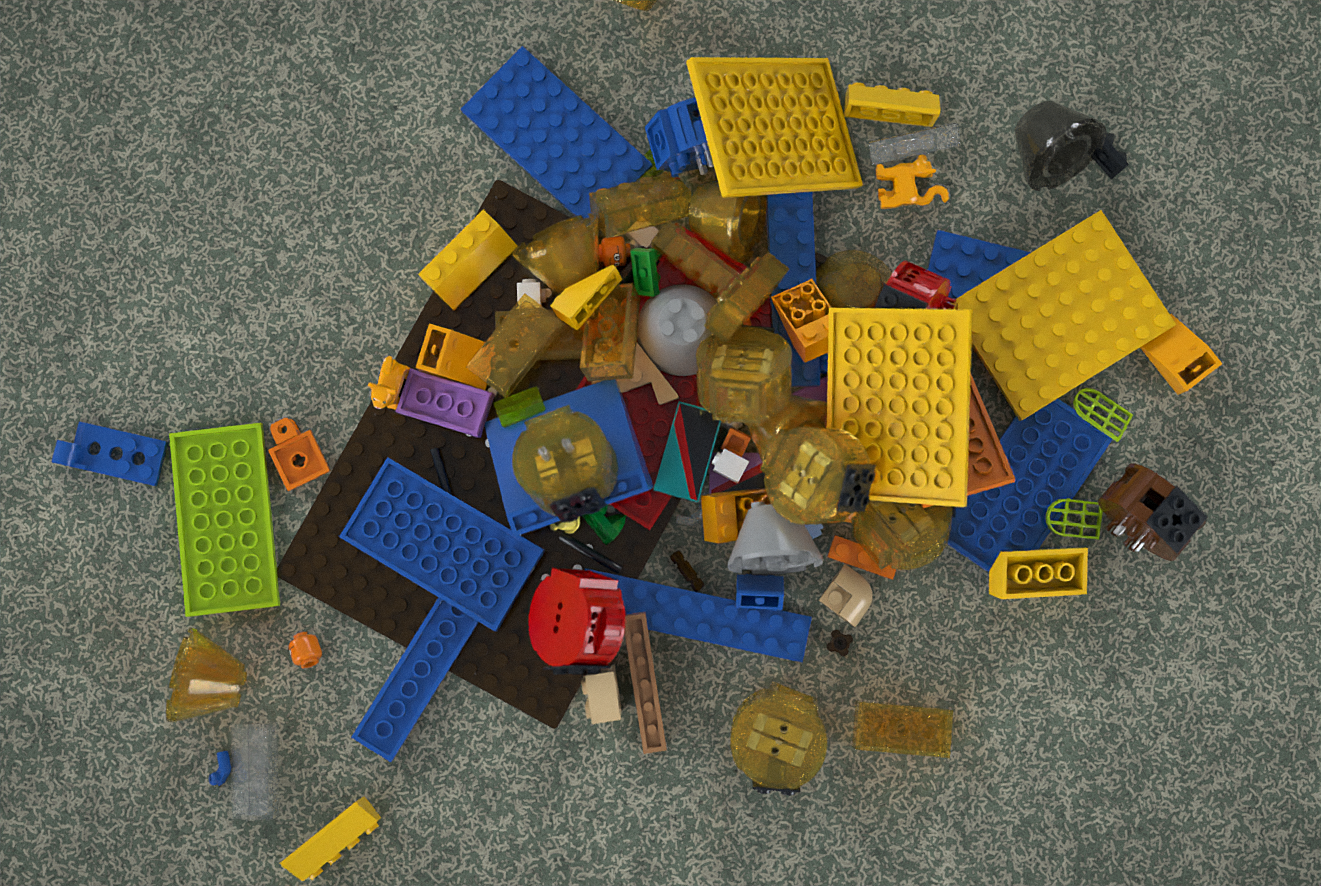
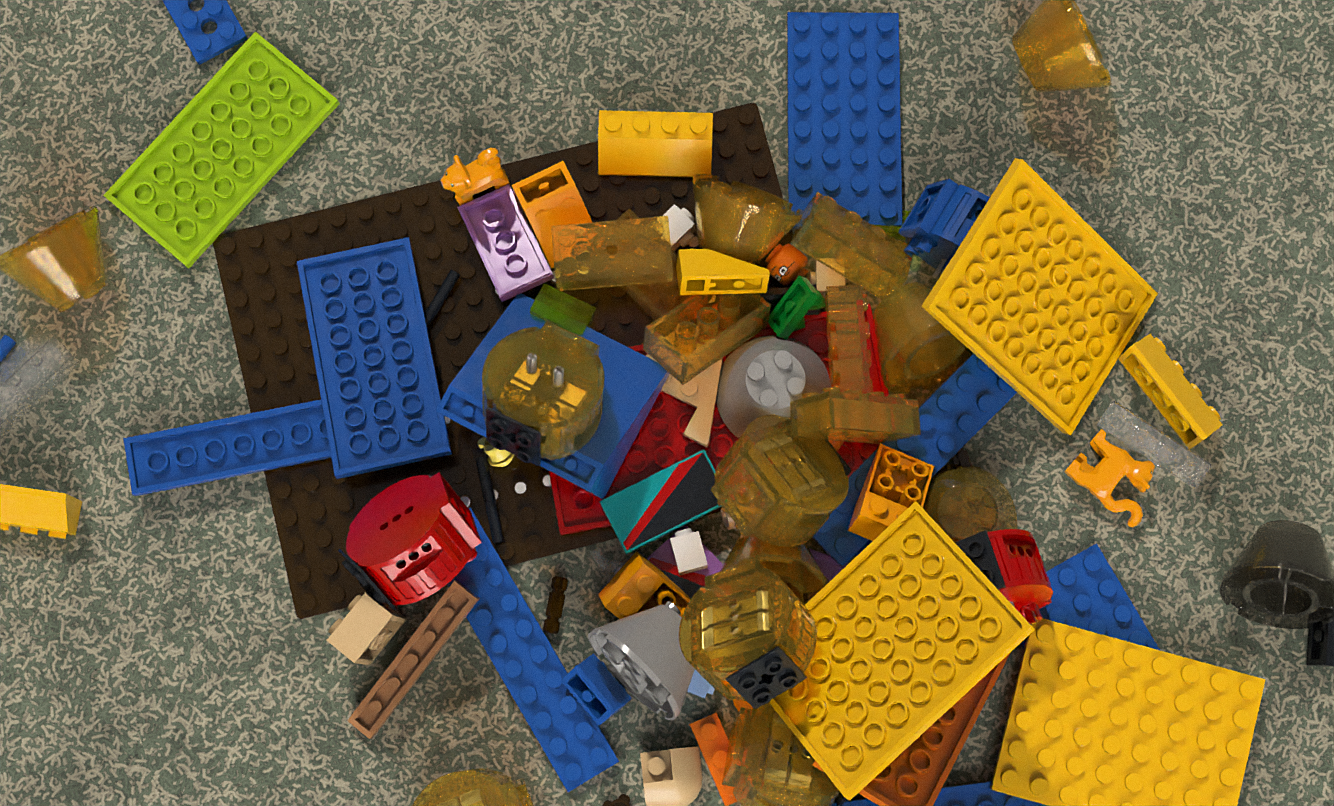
camera: 50 degrees right, 5 degrees down
orange plate [268,418,331,491] -> none
orange head [288,632,322,668] -> none
green tile [582,505,626,545] -> none
orange tile [720,427,752,457] -> none

